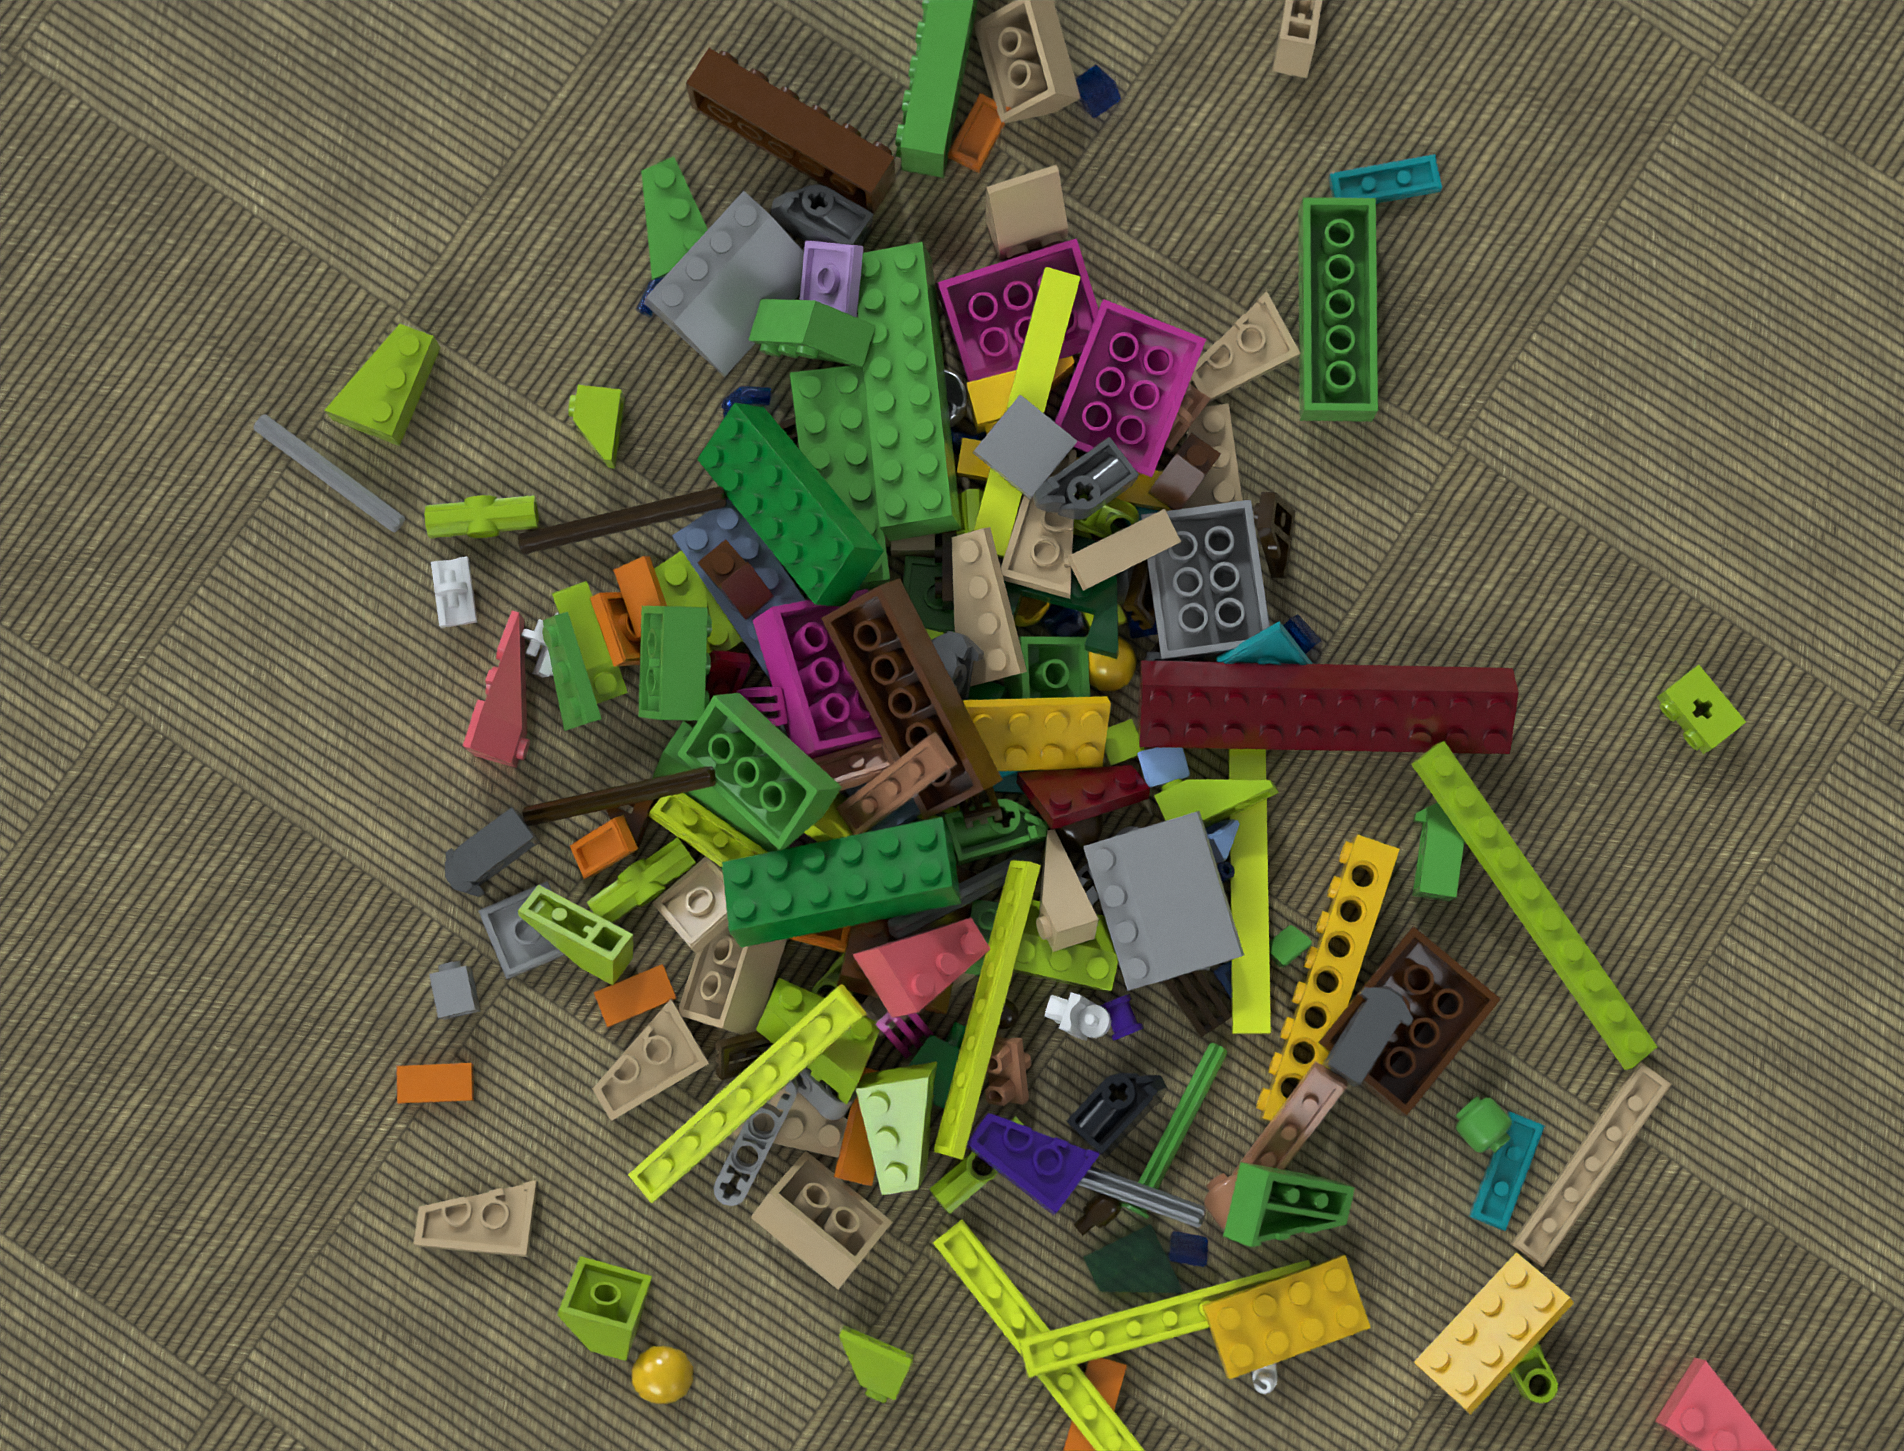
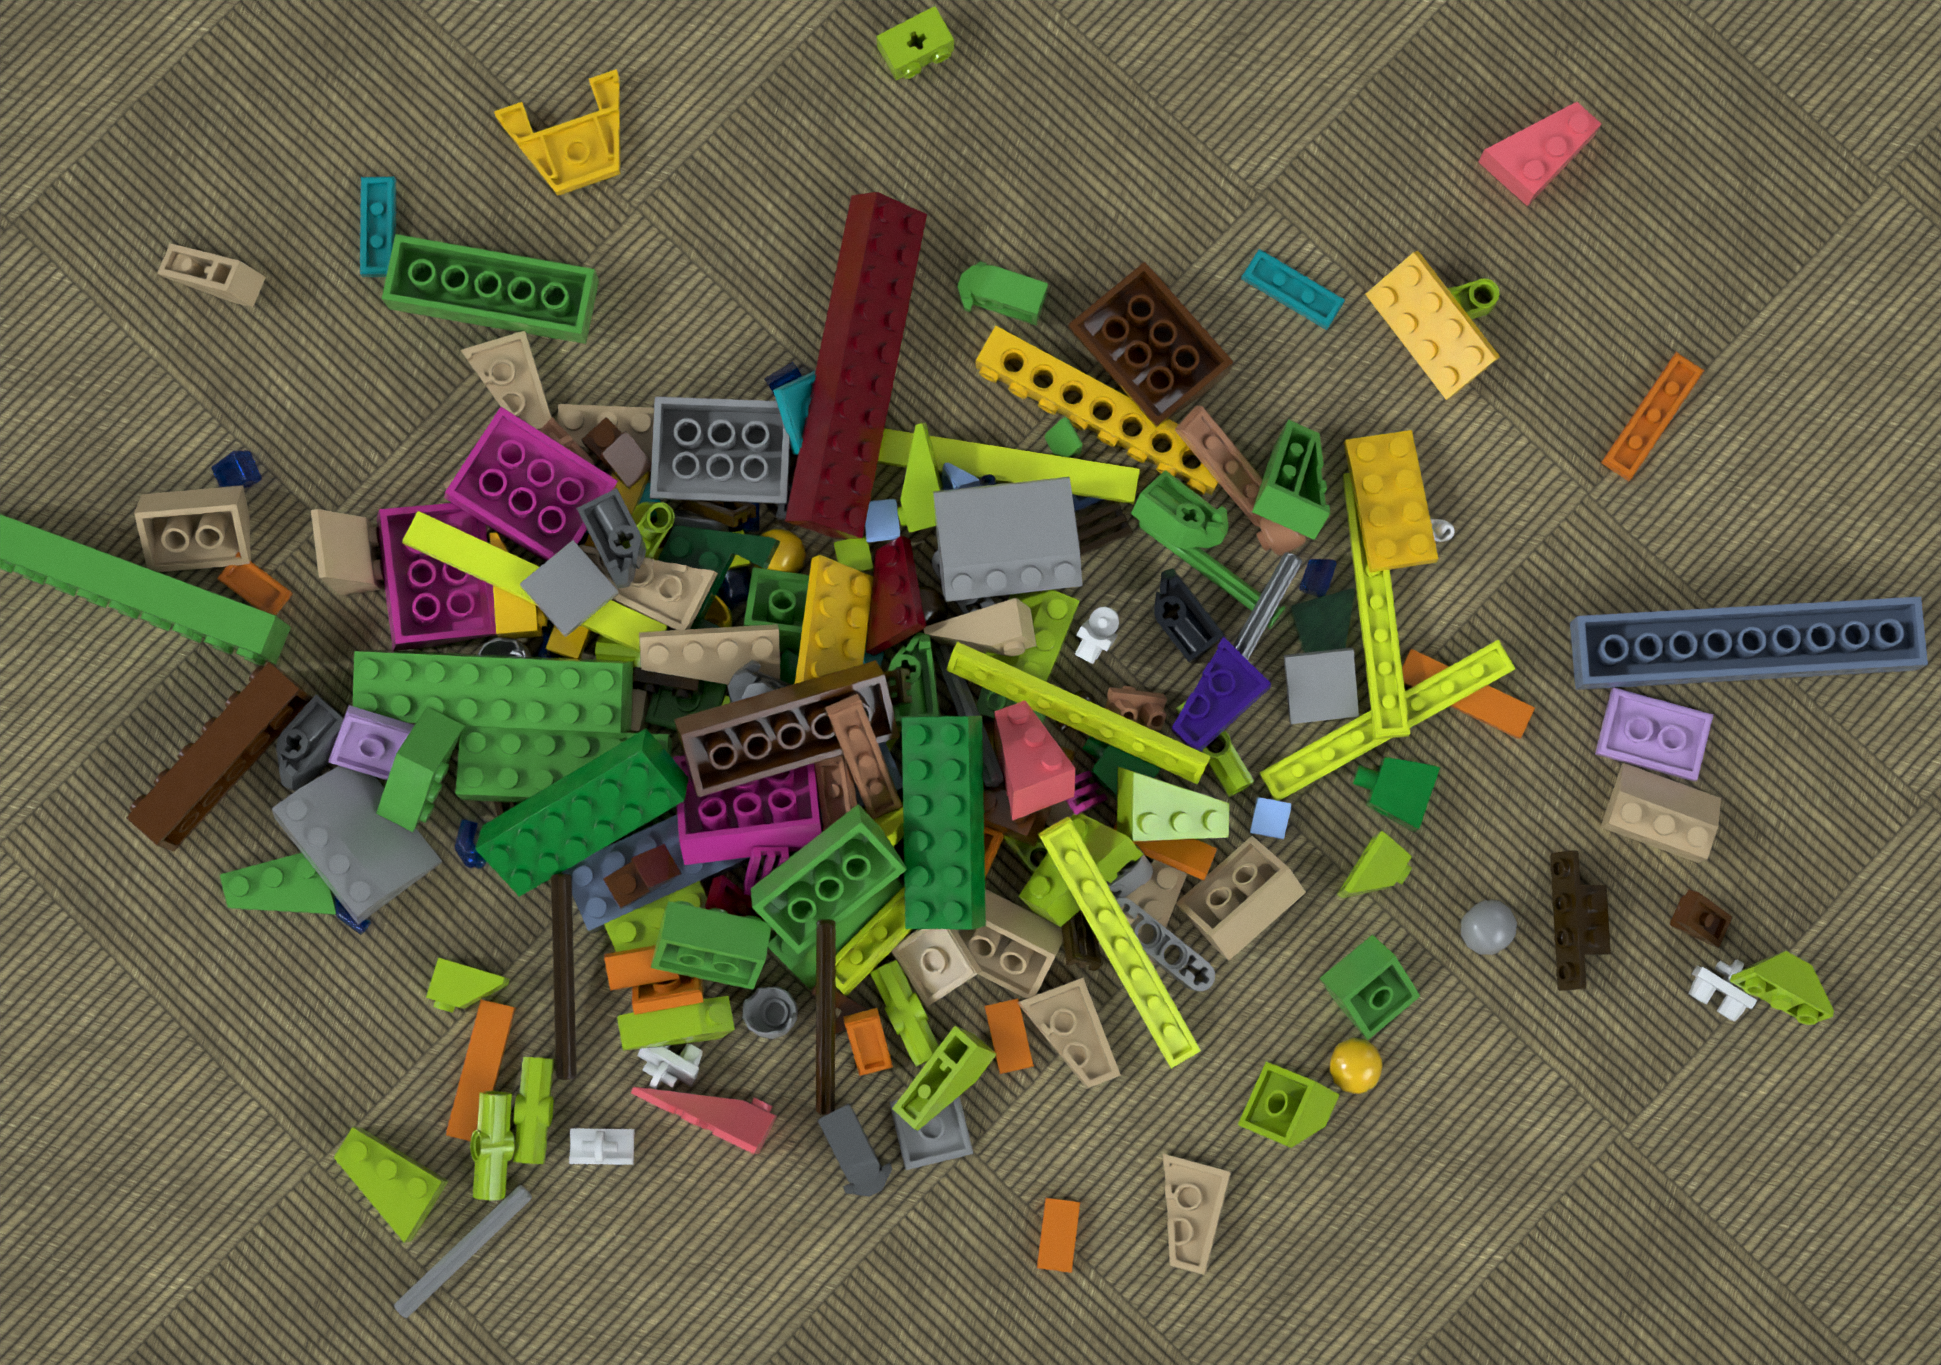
camera: 80 degrees left, 0 degrees up
light grey brick [429,961,481,1020] -> none
bright green wing [542,612,602,731] -> none
tan tile [1067,509,1181,591] -> none
dark brown cylinder [1074,1192,1122,1236] -> none
dark purple bush [1100,994,1144,1041] -> none
dark brown wing [1254,492,1295,579] -> none
dark grey piece [1322,987,1413,1087] -> none
lime plate [1411,741,1658,1070] -> none
bright green head [1455,1096,1512,1153] -> none
tan tile [1510,1062,1672,1267] -> none
none -> orange tile [445,999,516,1141]
none -> lime piece [470,1091,514,1201]
none -> yellow wing [494,69,620,196]
none -> light grey hair [742,986,798,1039]
none -> bright green piece [1131,470,1229,549]
none -> light blue slope [1250,797,1292,840]
none -> light grey tile [1284,647,1359,724]
none -> bright green slope [1319,934,1420,1040]
none -> green torso [1352,757,1440,832]

